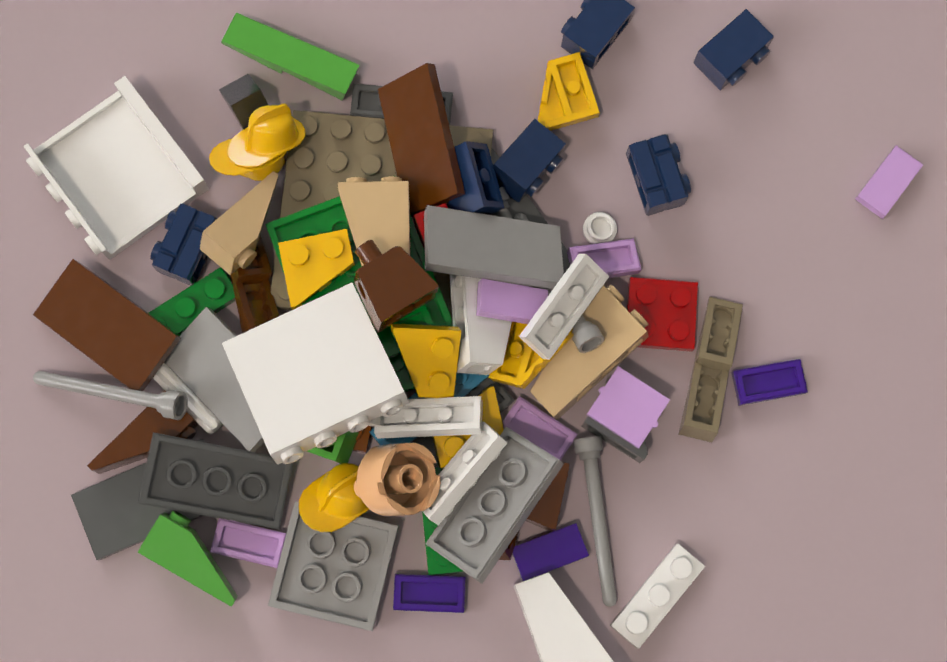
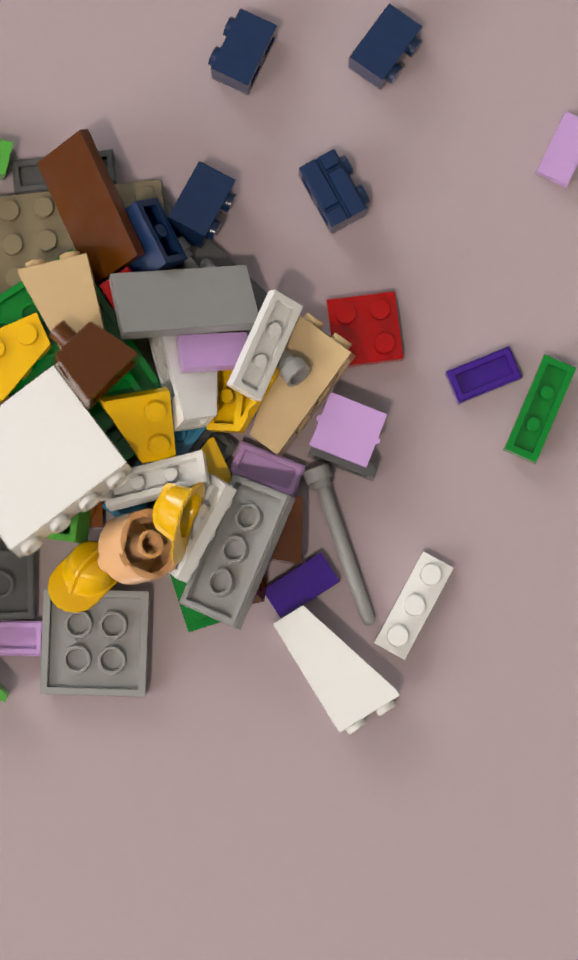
camera: 10 degrees left, 5 degrees up
dark purple tile [393,574,466,613] -> none
yellow wing [538,52,600,131] -> none
lavender tile [567,238,642,278] -> none
white plate [583,212,617,244] -> none
dark tan slope [678,297,743,443] -> none
none -> yellow piece [152,482,205,564]
none -> green plate [503,354,576,464]

